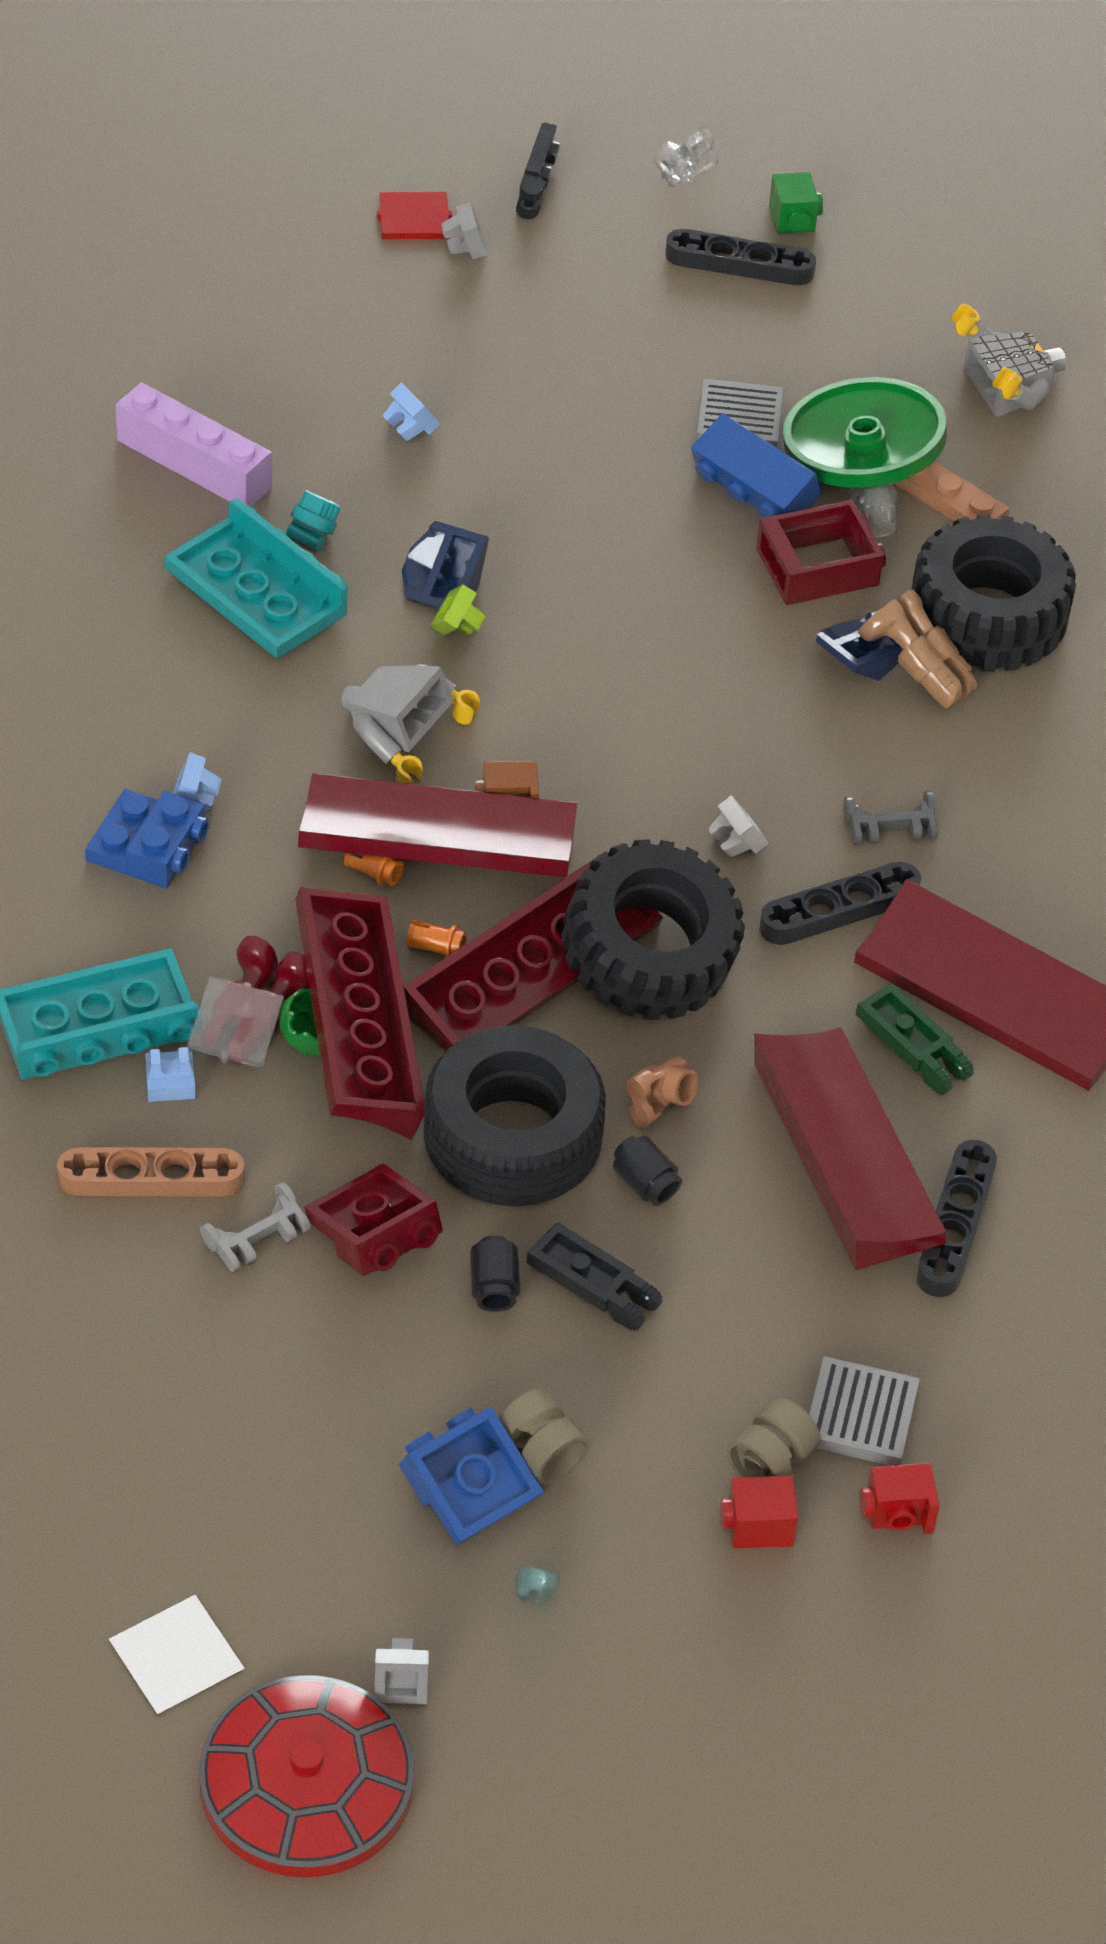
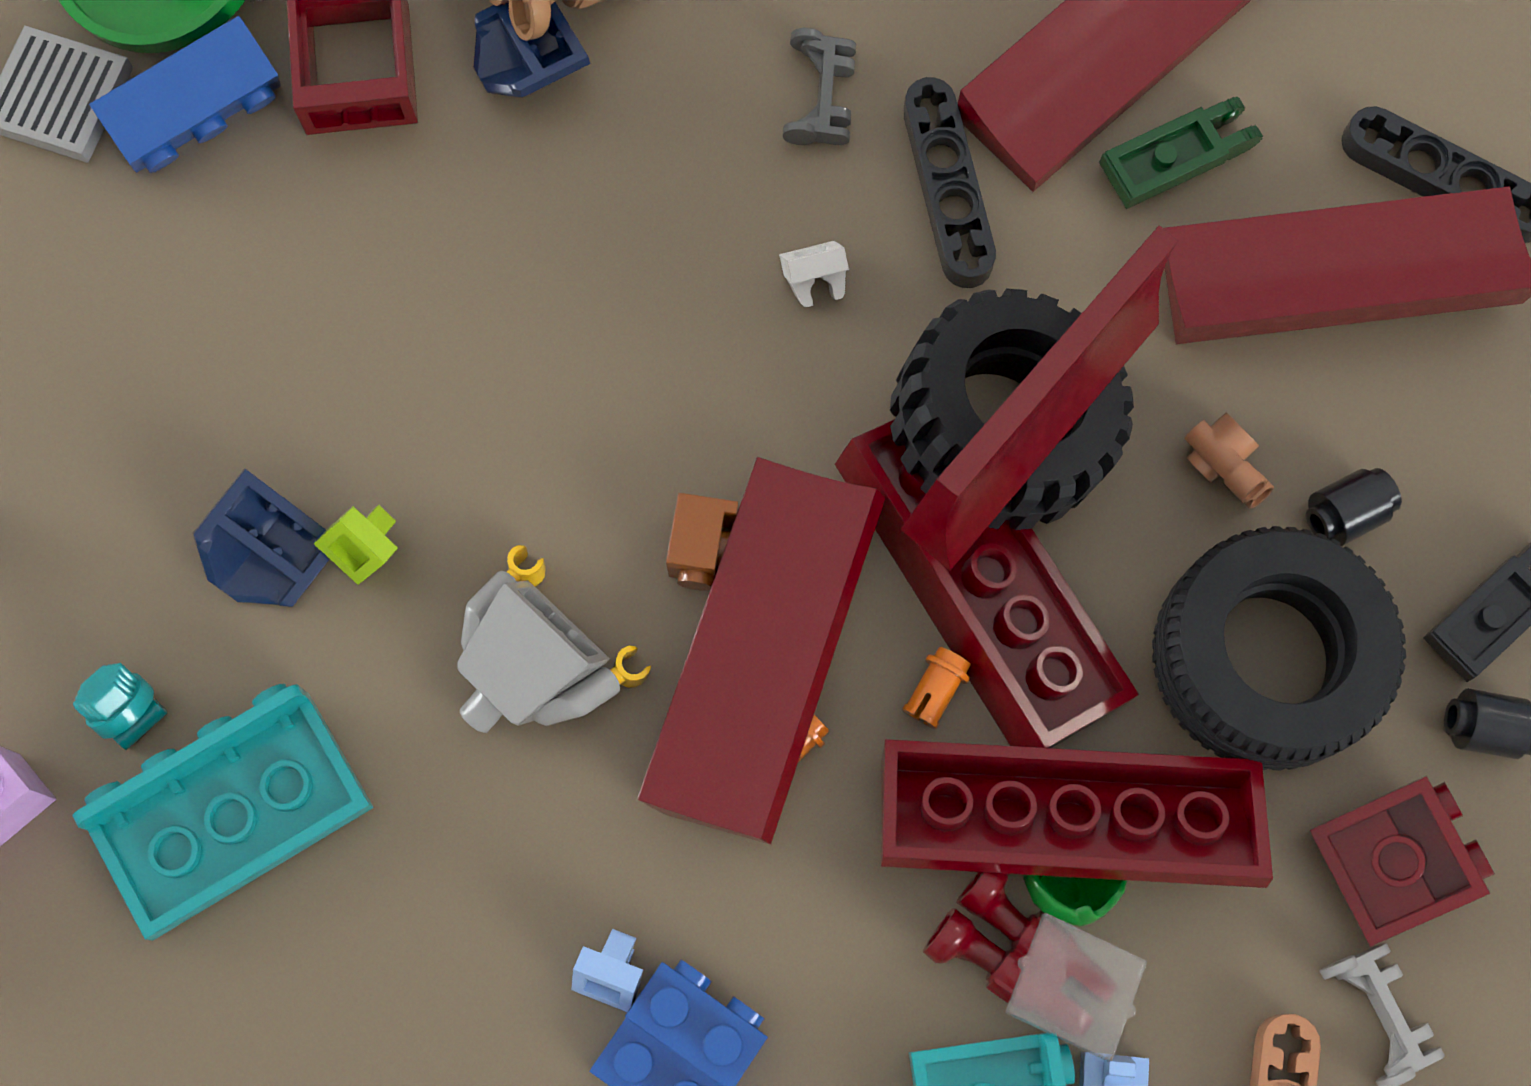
camera: 75 degrees left, 25 degrees up
none -> dark red arch [901,225,1179,571]

